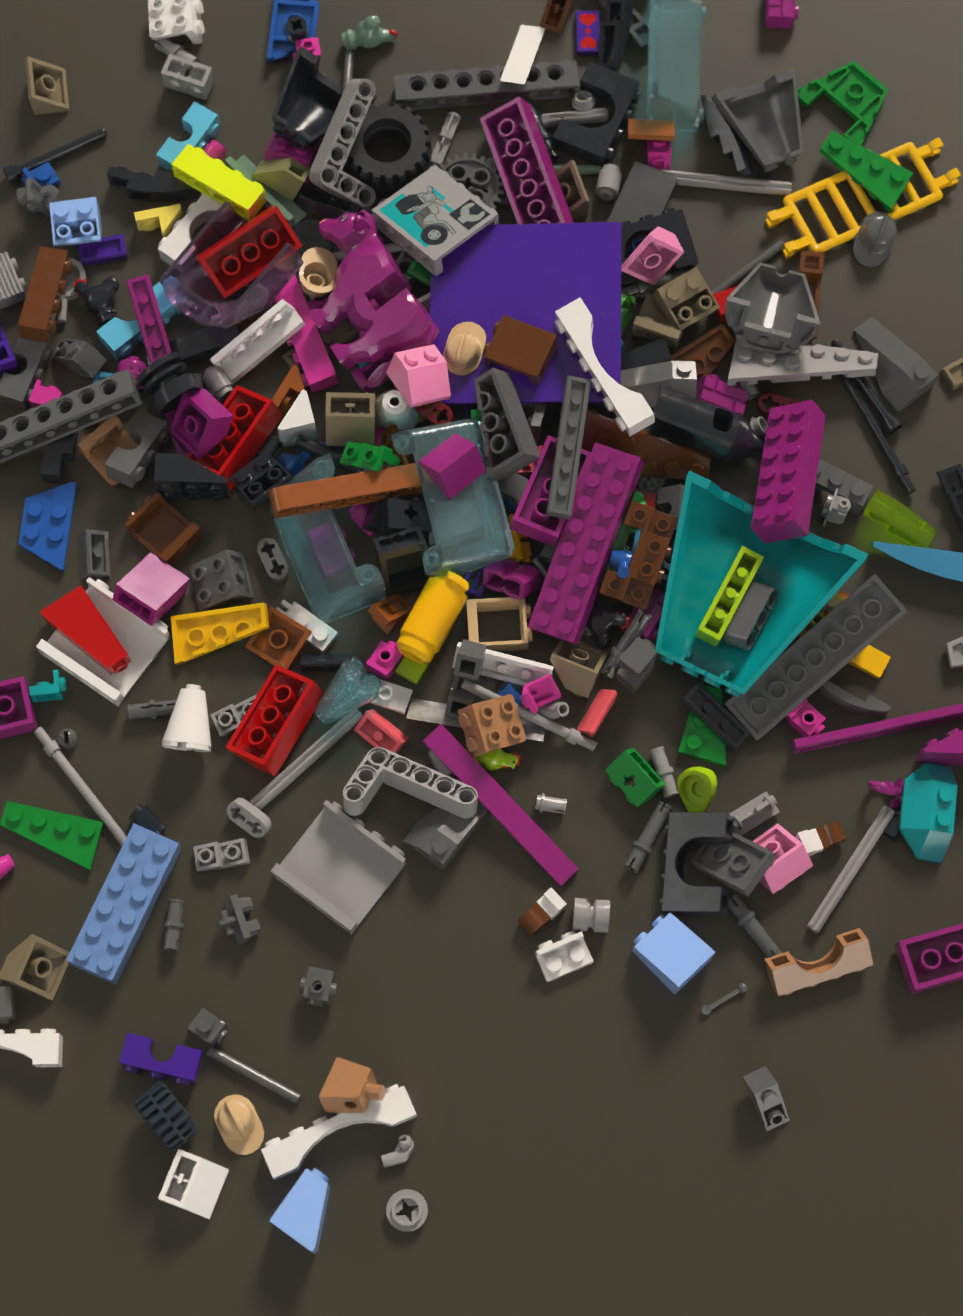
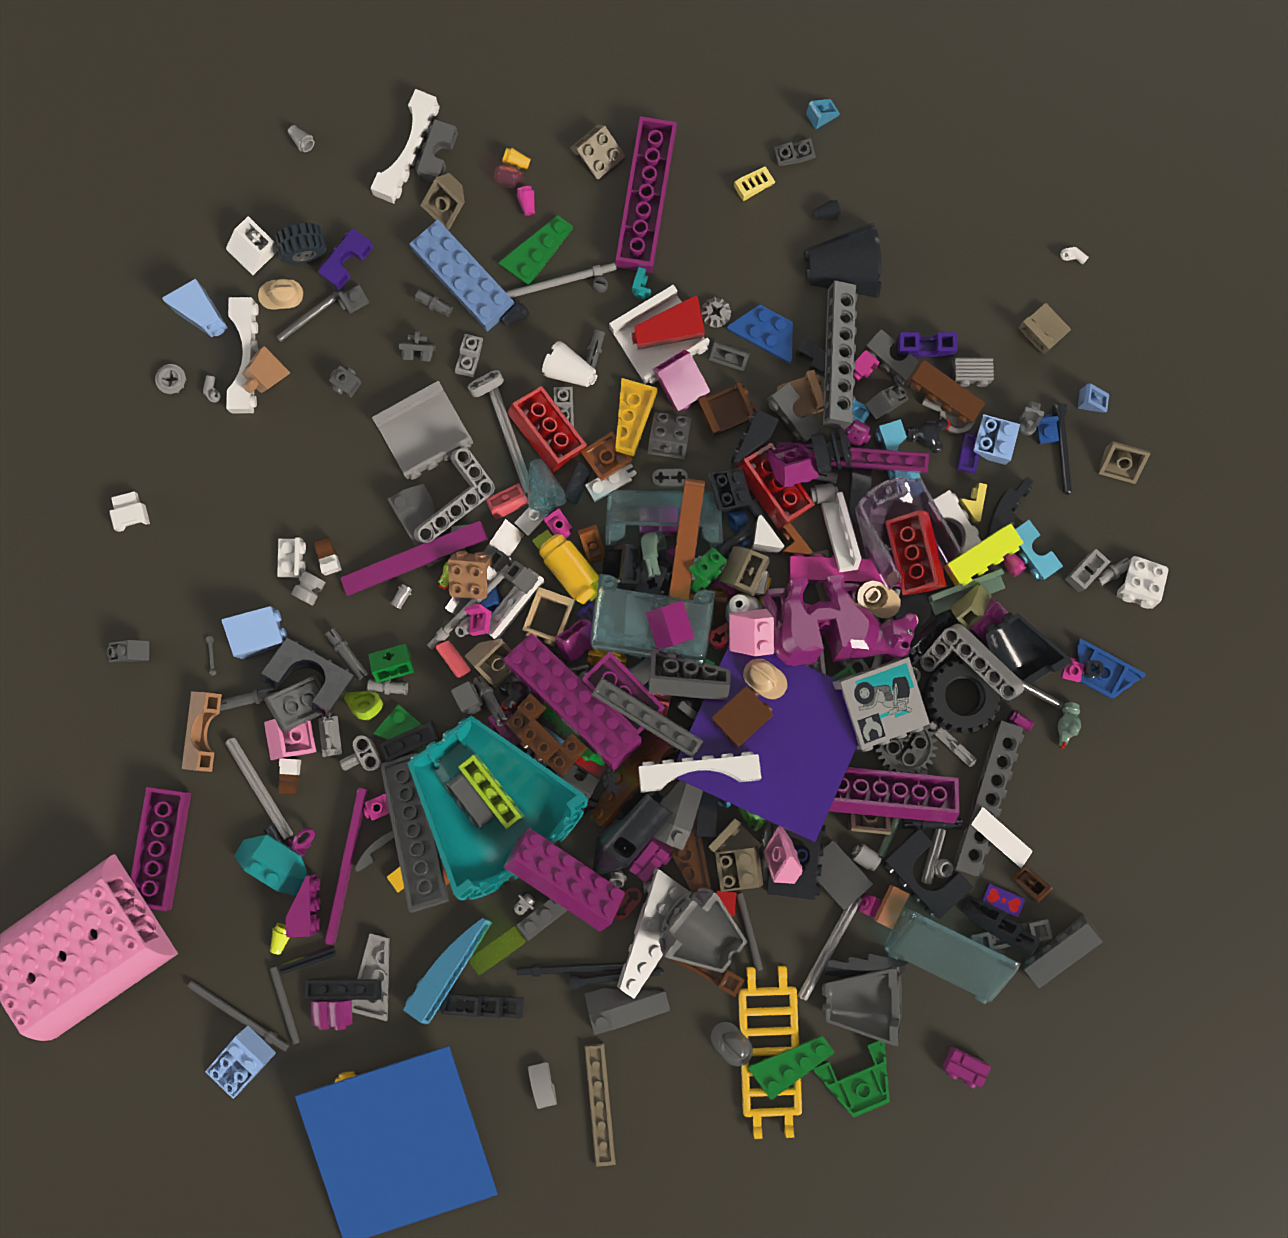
camera: 110 degrees right, 10 degrees up
blue bar [608,550,633,578] -> none
none -> white piece [110,492,150,532]
none -> light grey cone [288,125,315,152]
none -> light grey beam [340,736,382,771]
none -> sand green piece [641,531,667,577]
none -> light grey gear [701,297,731,327]
none -> magenta pin [1008,710,1034,732]

